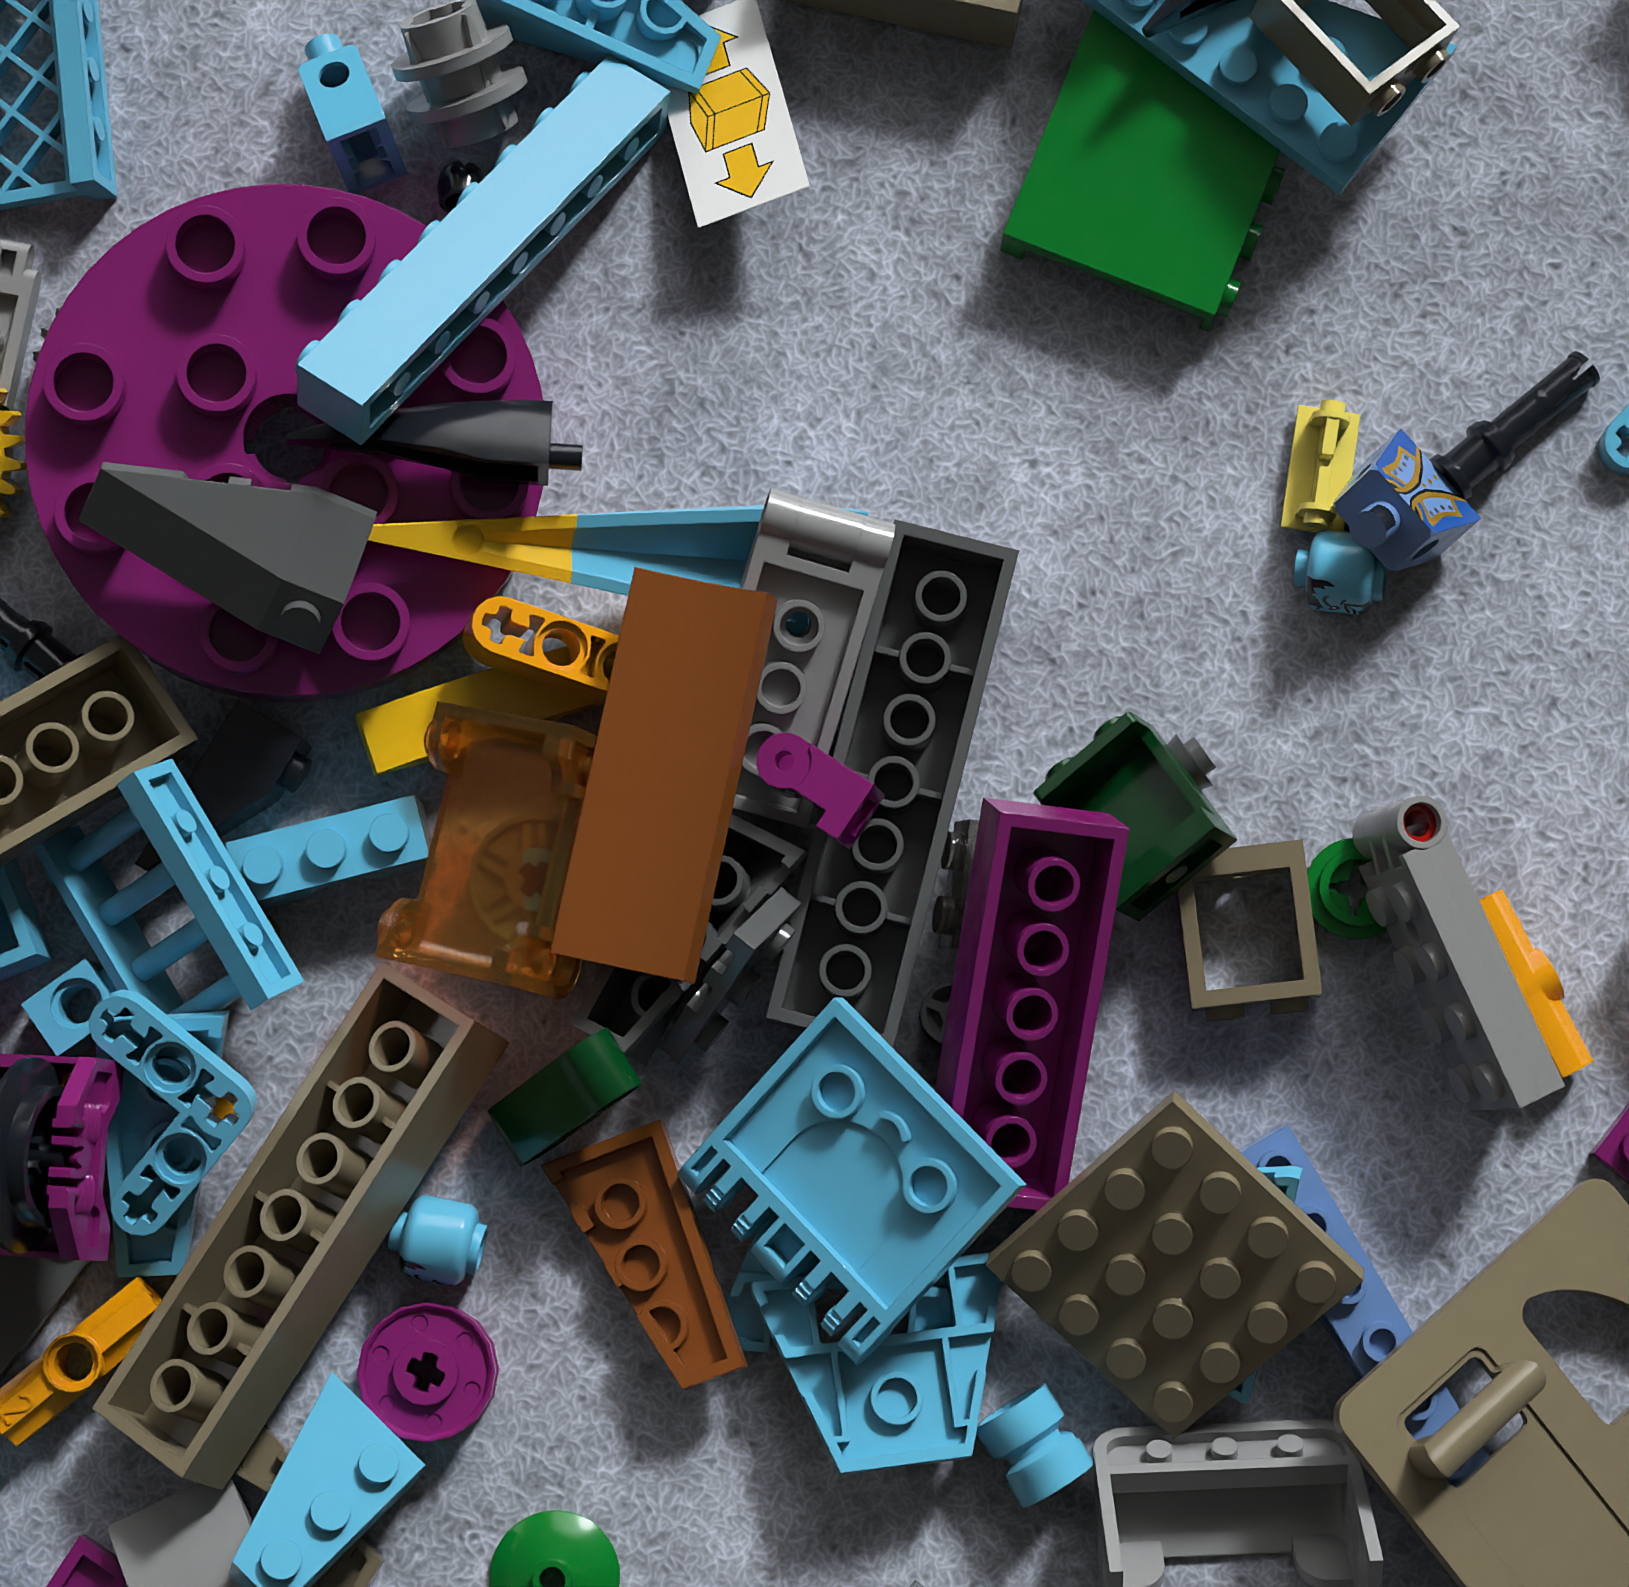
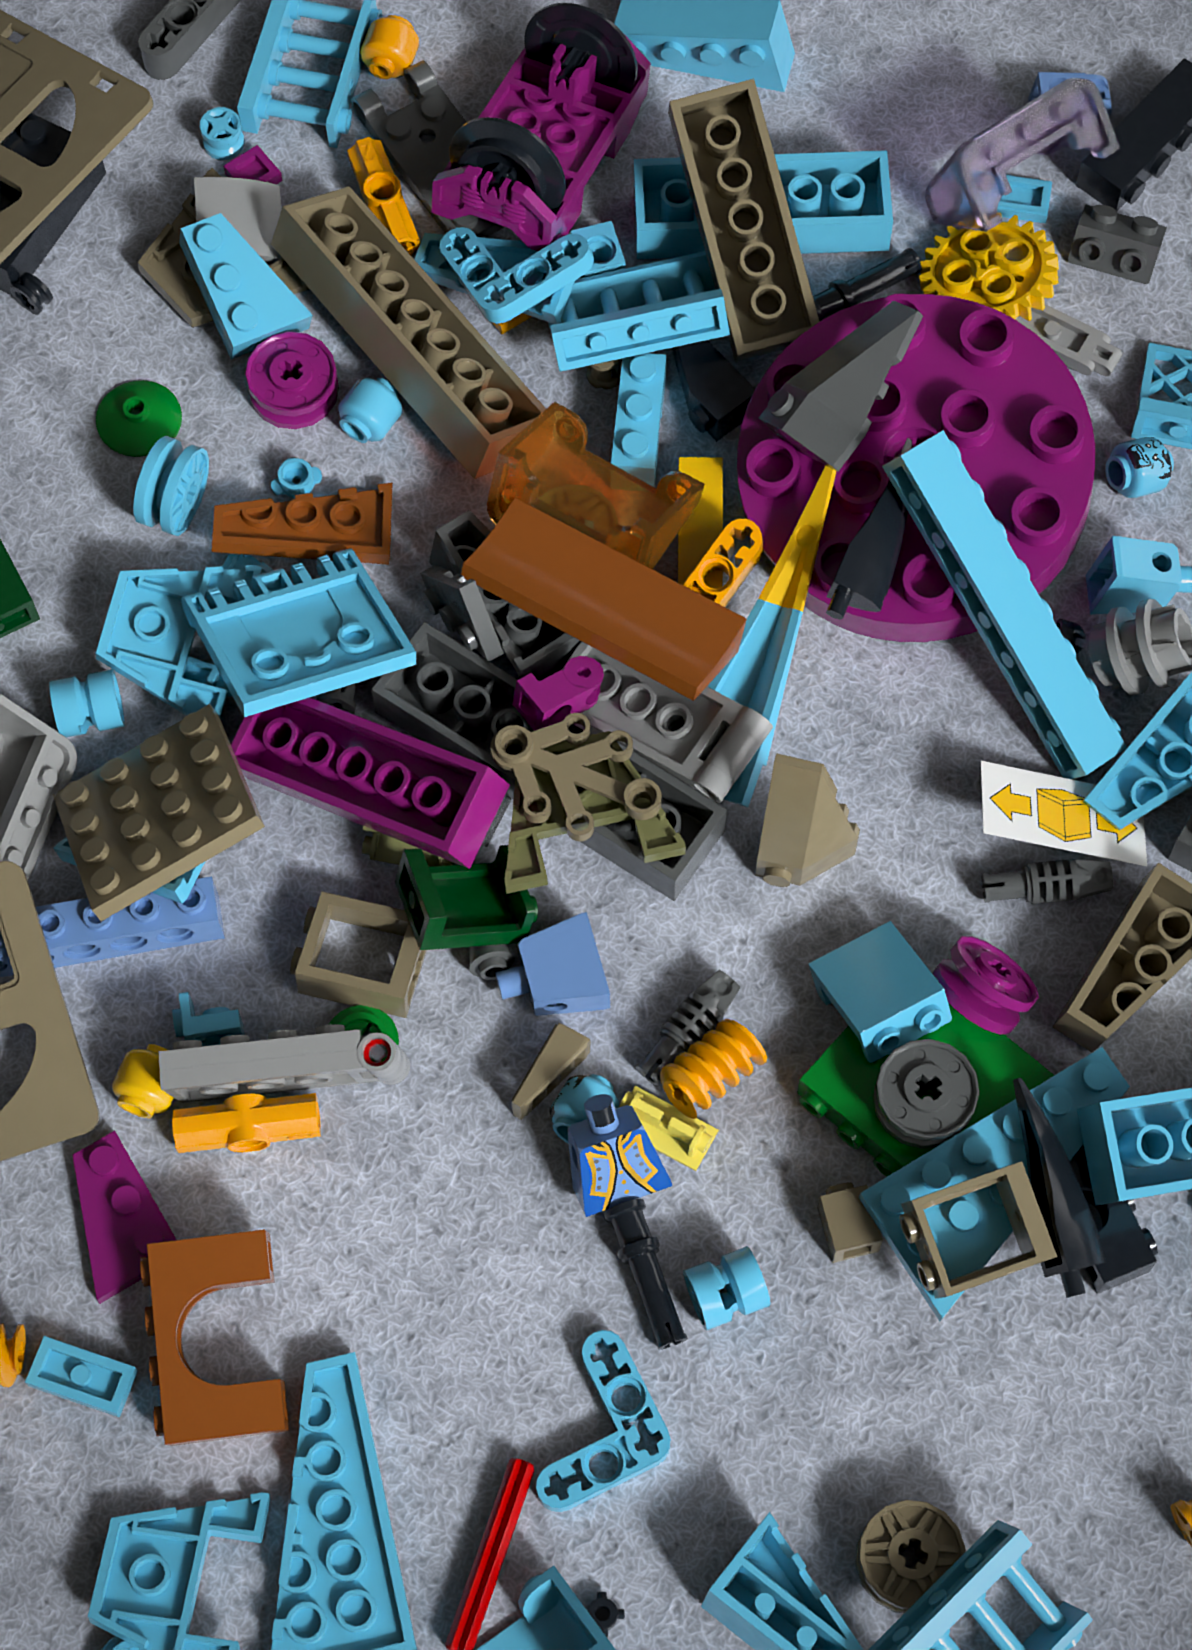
camera: 110 degrees right, 15 degrees down
dark green beam [487,1028,643,1167] -> none
none -> yellow head [112,1044,174,1119]
none -> medium azure wheel [133,436,209,536]
none -> medium azure bracket [172,992,245,1047]
none -> medium azure plate [271,458,322,499]
none -> dark tan plant [491,713,662,842]
none -> medium blue torso [495,912,610,1016]
none -> olive wing [504,731,686,894]
none -> dark tan slope [511,1023,591,1120]
none -> dark grey hinge [636,969,740,1087]
none -> light orange piece [660,1019,767,1119]
none -> medium azure wheel [683,1246,771,1331]
none -> dark tan wedge [755,753,860,887]
none -> medium azure panel [808,921,952,1063]
none -> dark tan brick [817,1182,883,1263]
none -> dark grey wheel [873,1039,979,1149]
none -> magenta wheel [932,936,1039,1035]
none -> dark grey hinge [981,859,1113,904]
none -> medium azure head [1105,437,1174,498]

